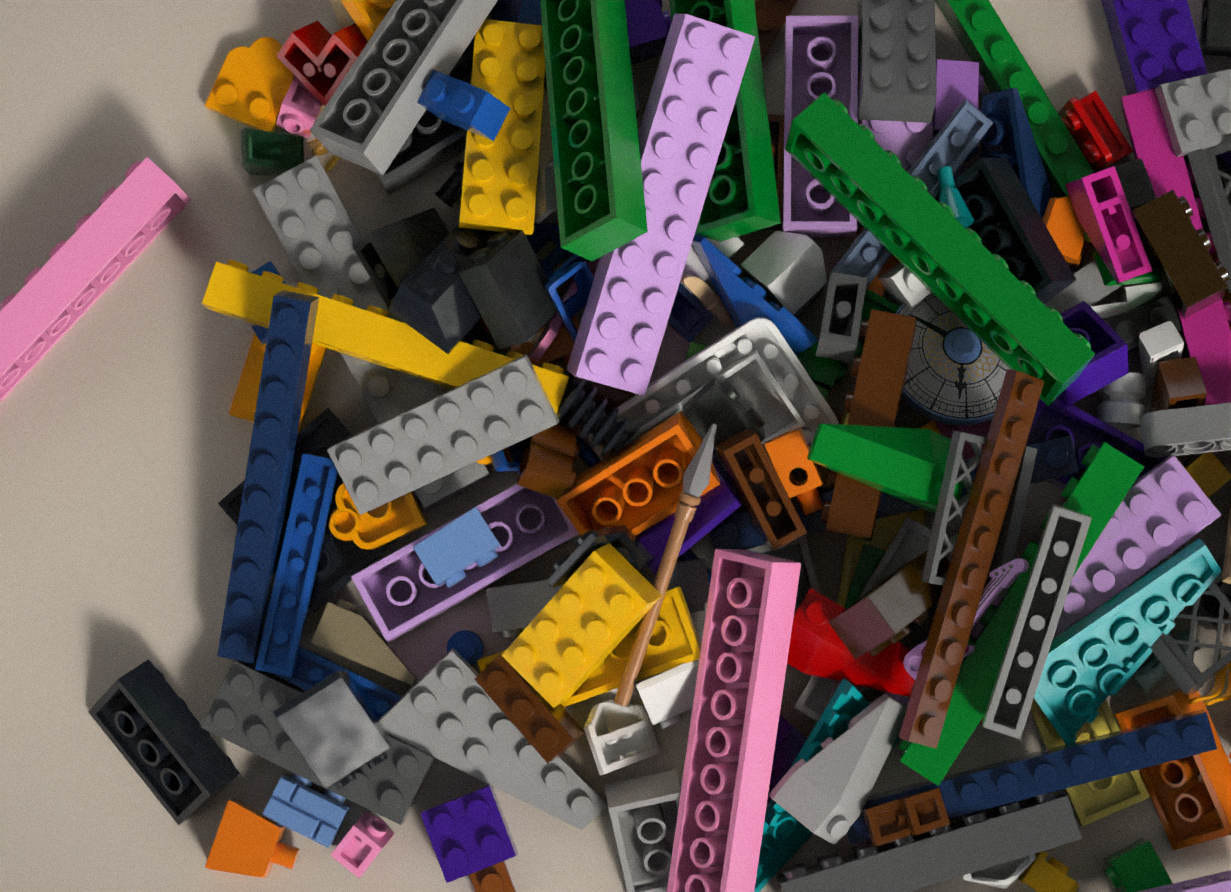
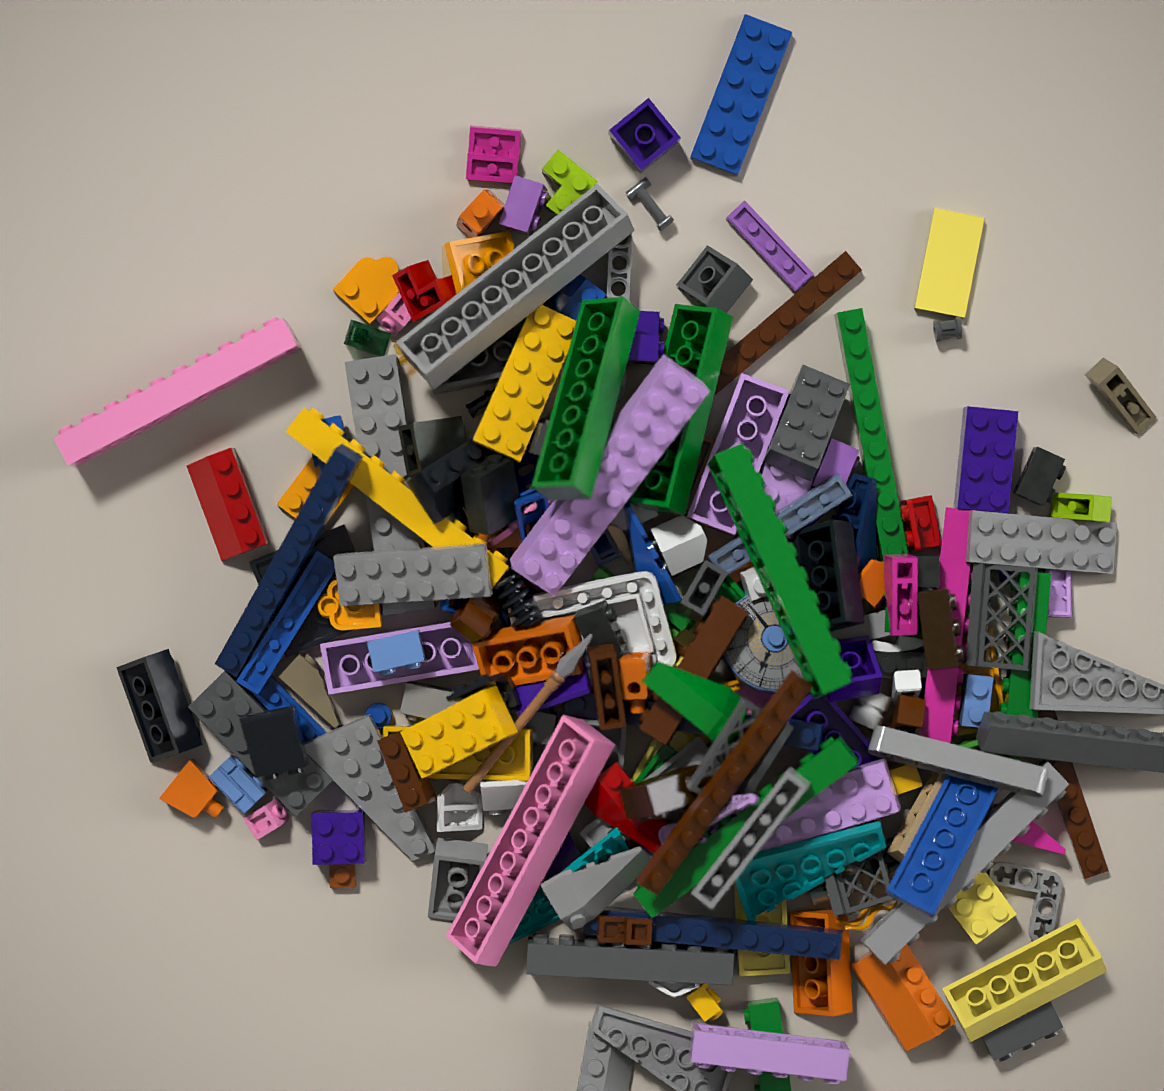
camera: 15 degrees right, 5 degrees up
blue brick [417,70,511,141] -> none
teal cone [937,166,974,228] -> none
none -> red slope [187,447,270,561]

